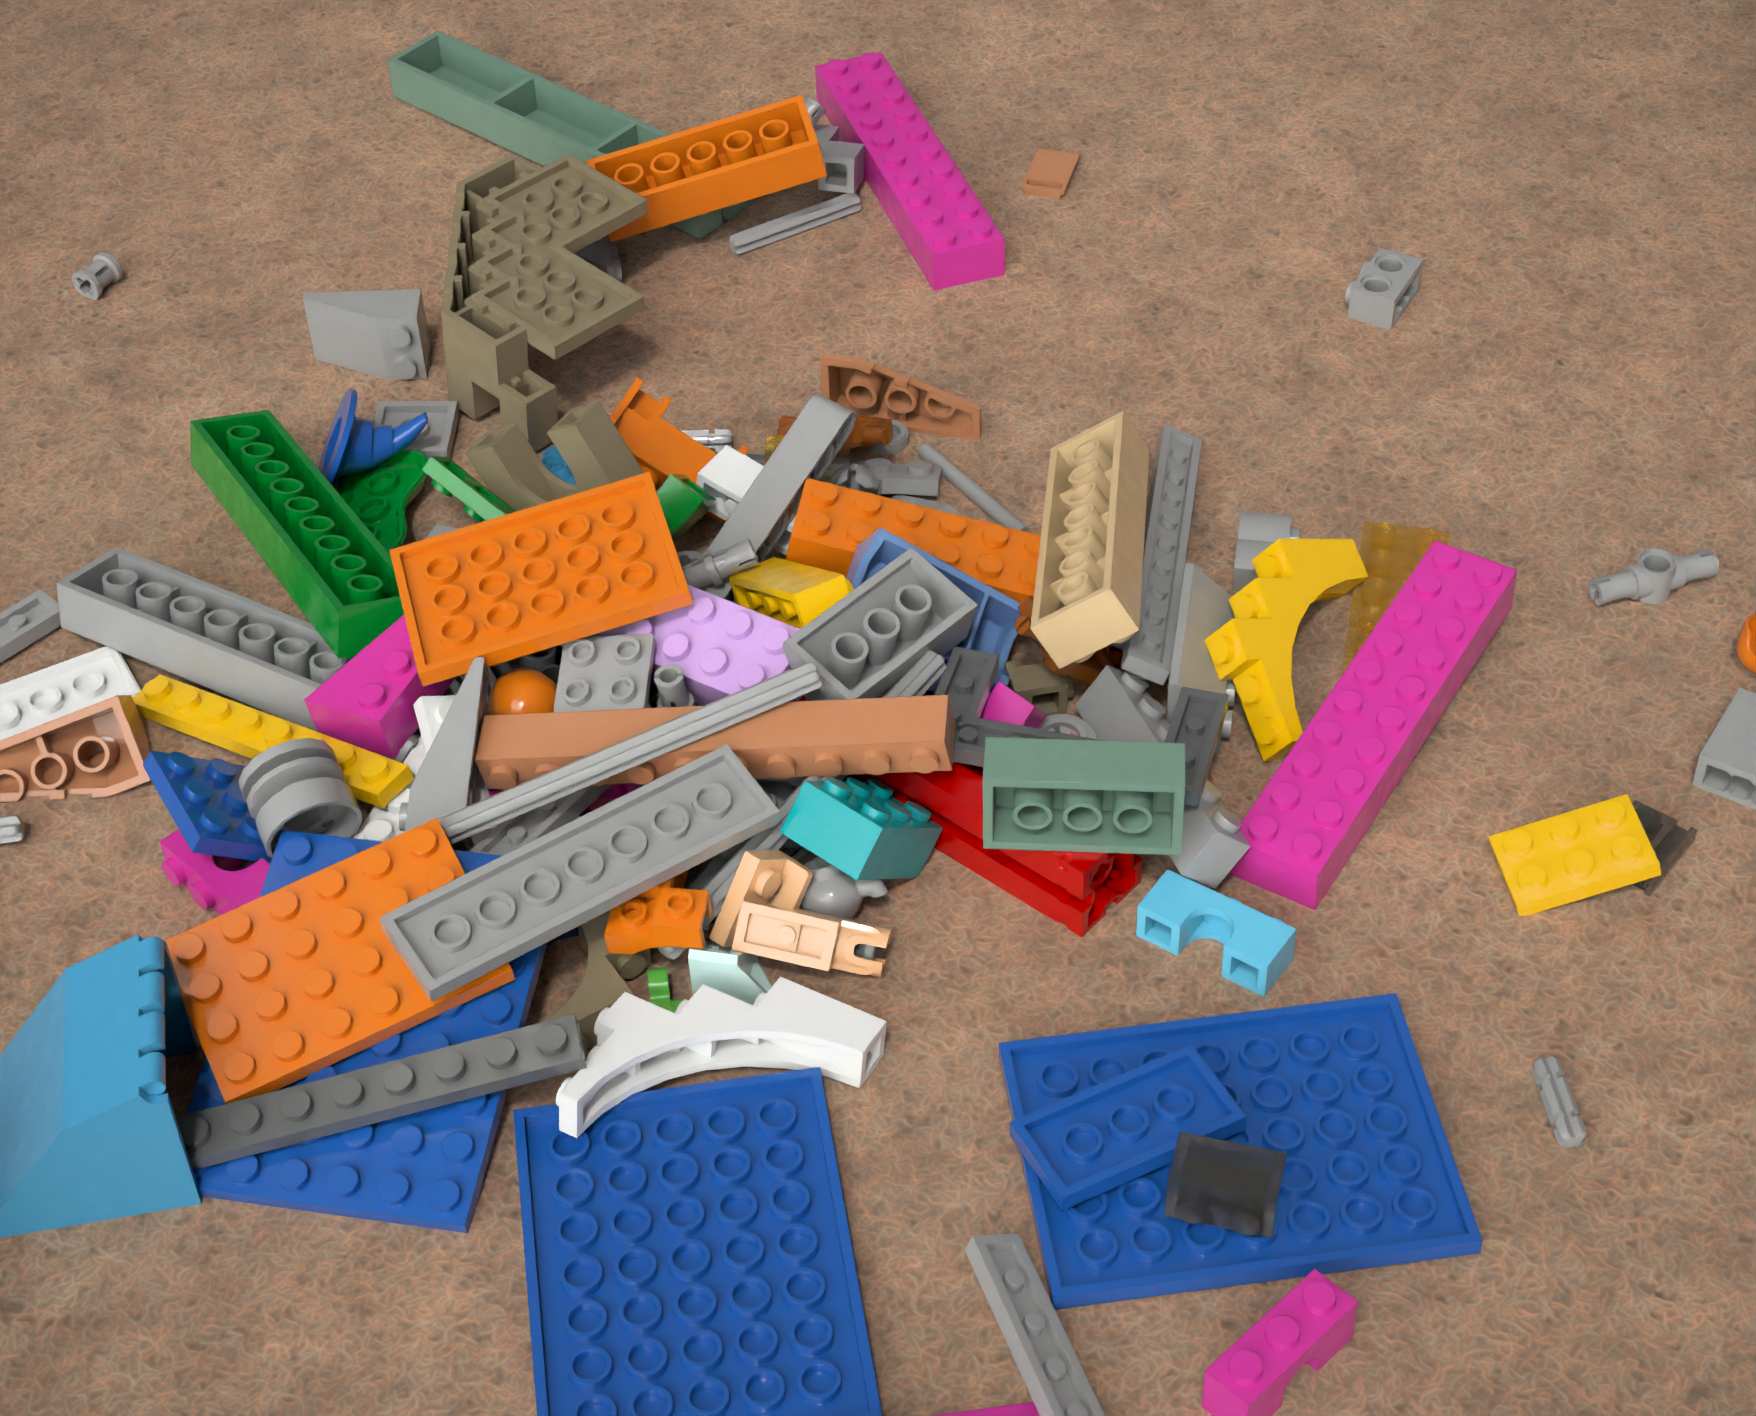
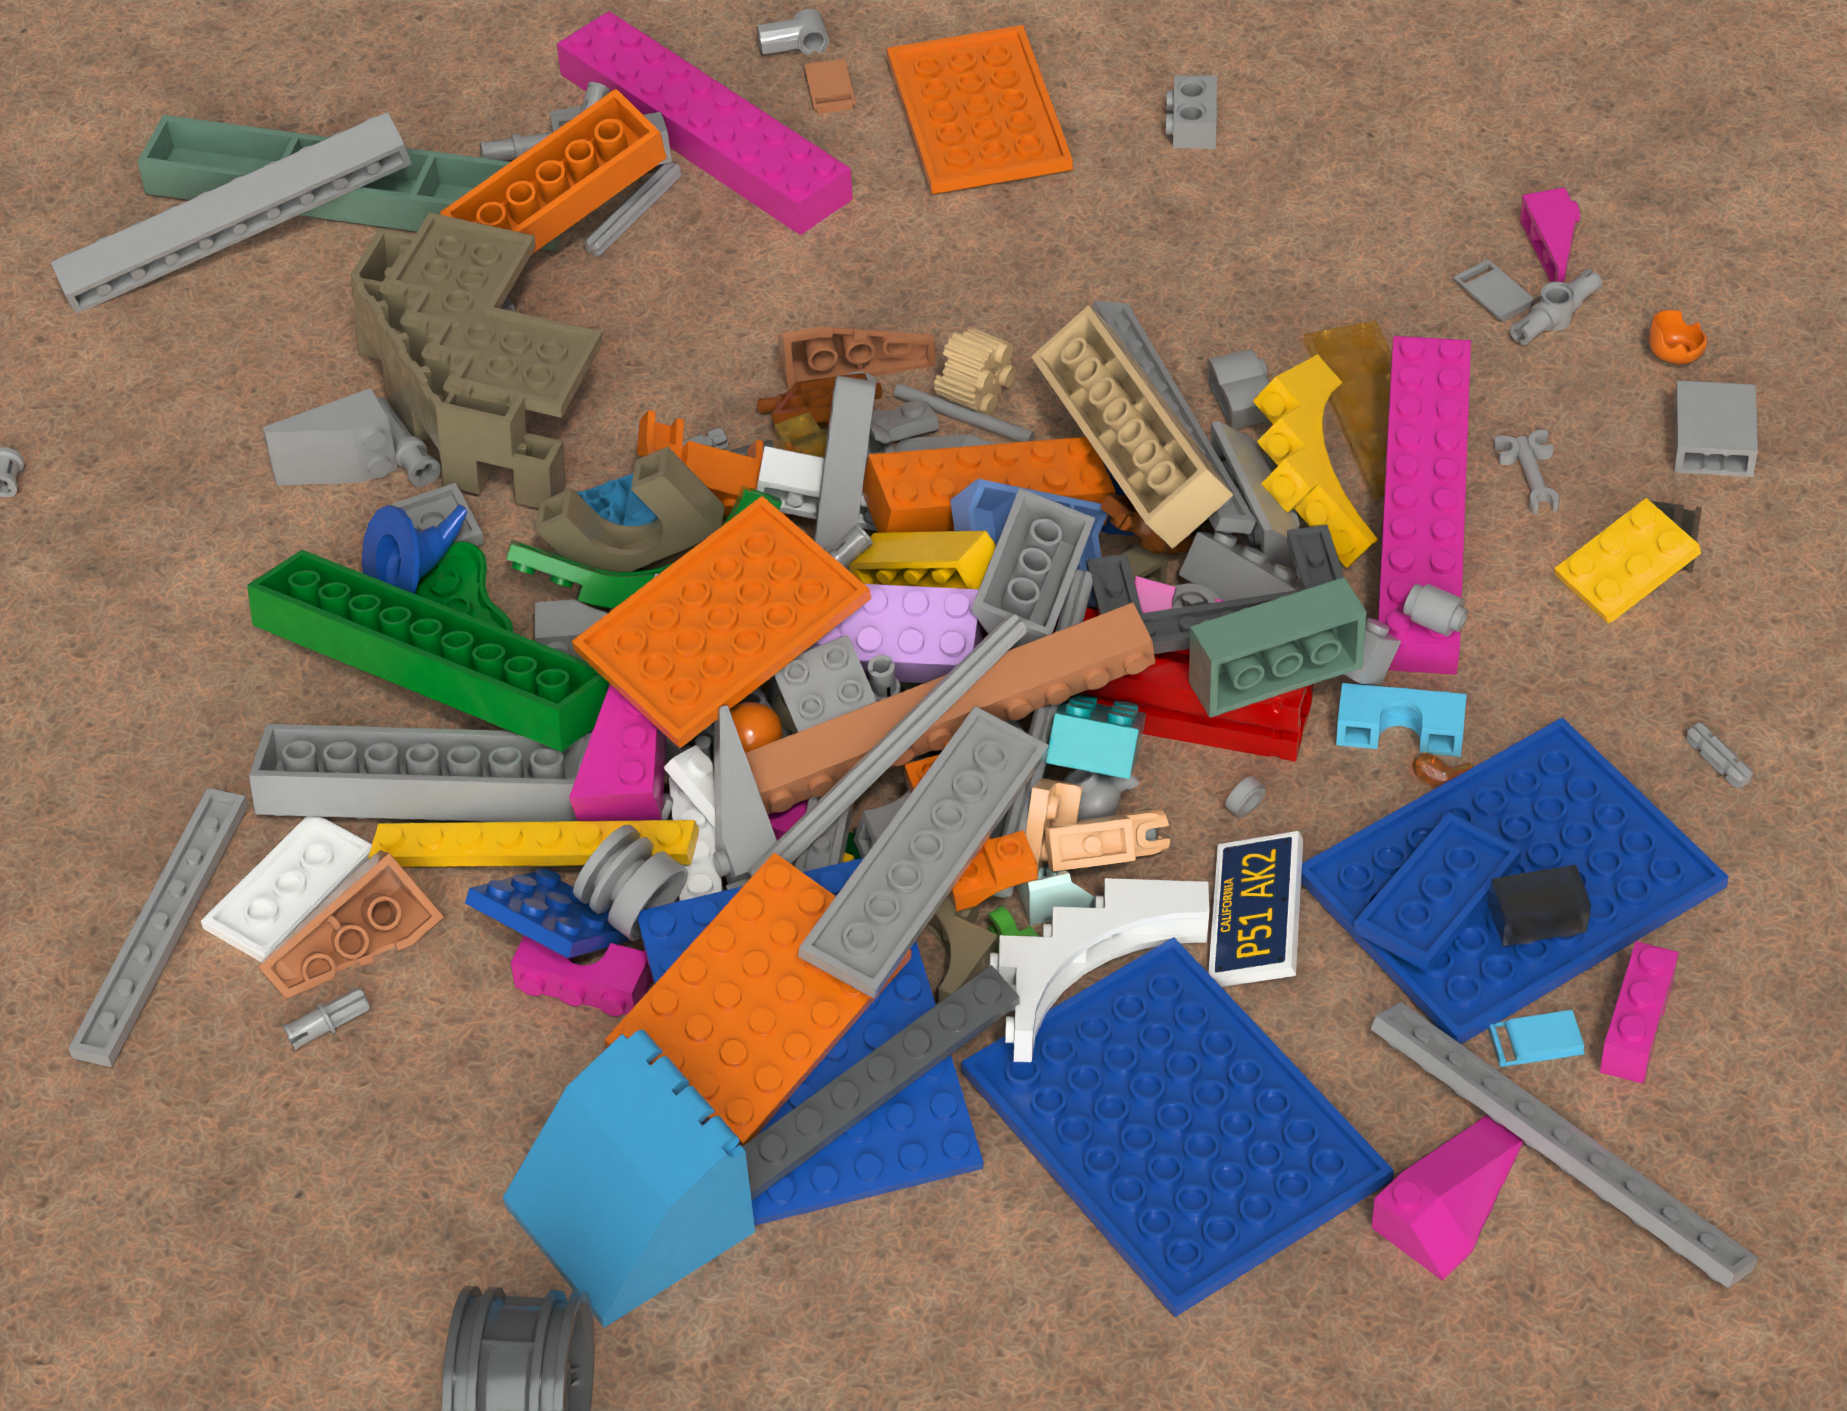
camera: 25 degrees left, 5 degrees up
none -> light grey brick [51,112,412,314]
none -> light grey pin [377,397,441,487]
none -> light grey piece [757,9,829,55]
none -> orange plate [887,25,1073,194]
none -> tan brick [934,328,1017,415]
none -> tile [1208,831,1303,987]
none -> light grey tile [1225,776,1266,818]
none -> light grey brick [1403,584,1469,637]
none -> clear orange arm [1412,752,1473,788]
none -> light grey piece [1453,259,1535,322]
none -> medium azure piece [1488,1010,1585,1067]
none -> light grey bar [1493,430,1559,514]
none -> dark pink slope [1520,187,1580,283]

